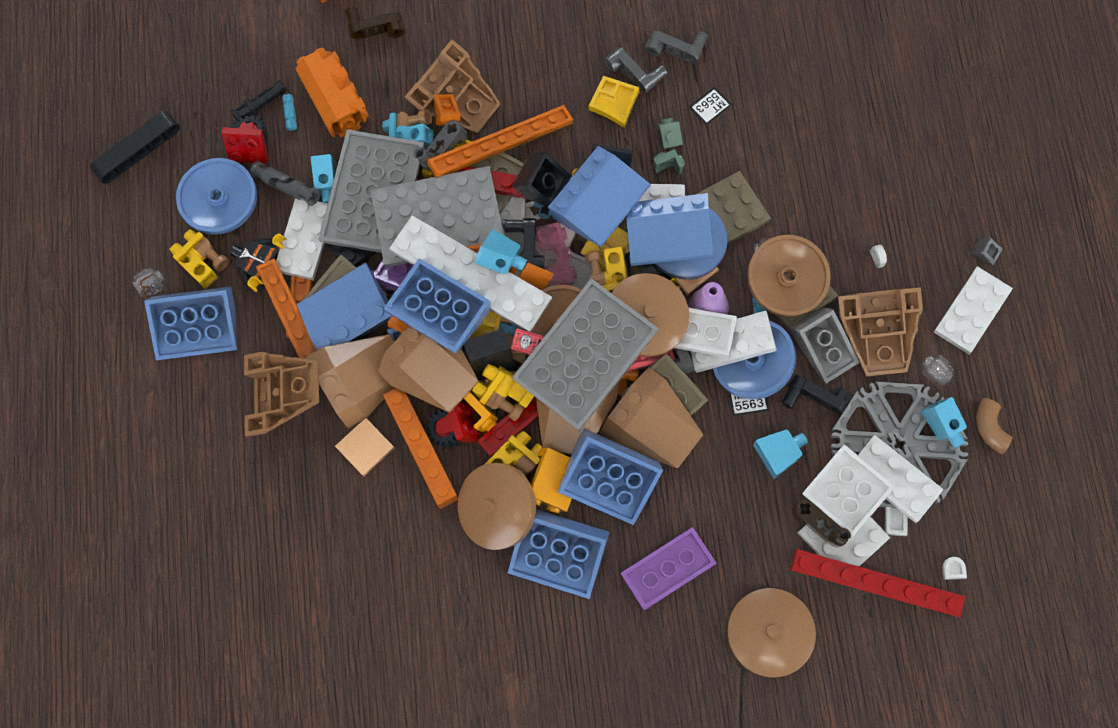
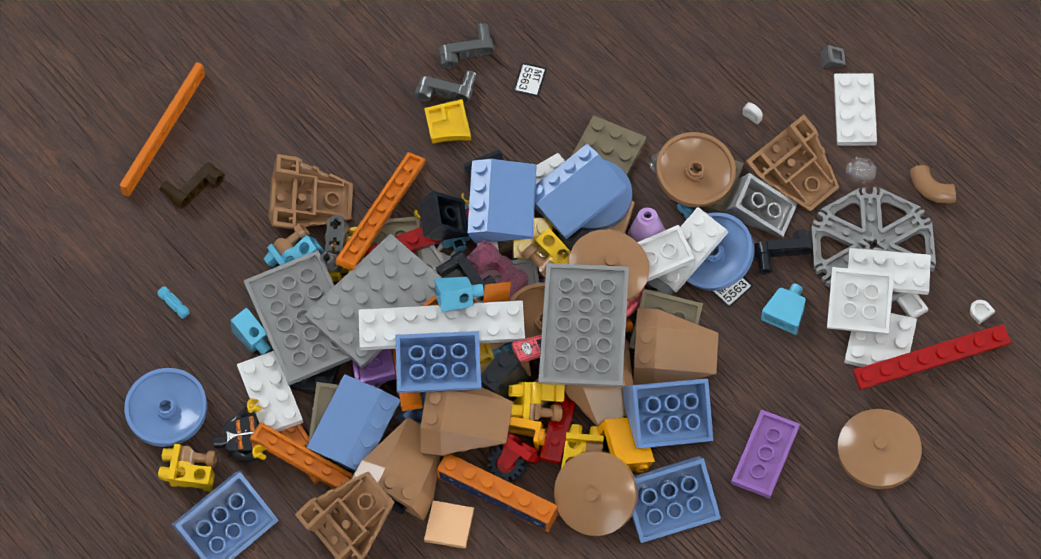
camera: 35 degrees left, 10 degrees down
black beam [90,111,180,184] -> none
clear head [132,267,165,297] -> none
red plate [221,116,269,164] -> none
black pin [230,80,287,122] -> none
dark grey piece [250,161,320,206] -> none
orange brick [295,48,369,137] -> none
orange slope [434,94,461,125] -> none
sand green bracket [652,149,685,175] -> none
sand green bracket [657,118,683,149] -> none
dark brown beam [792,499,851,548] -> none
medium azure torso [920,397,967,448] -> none

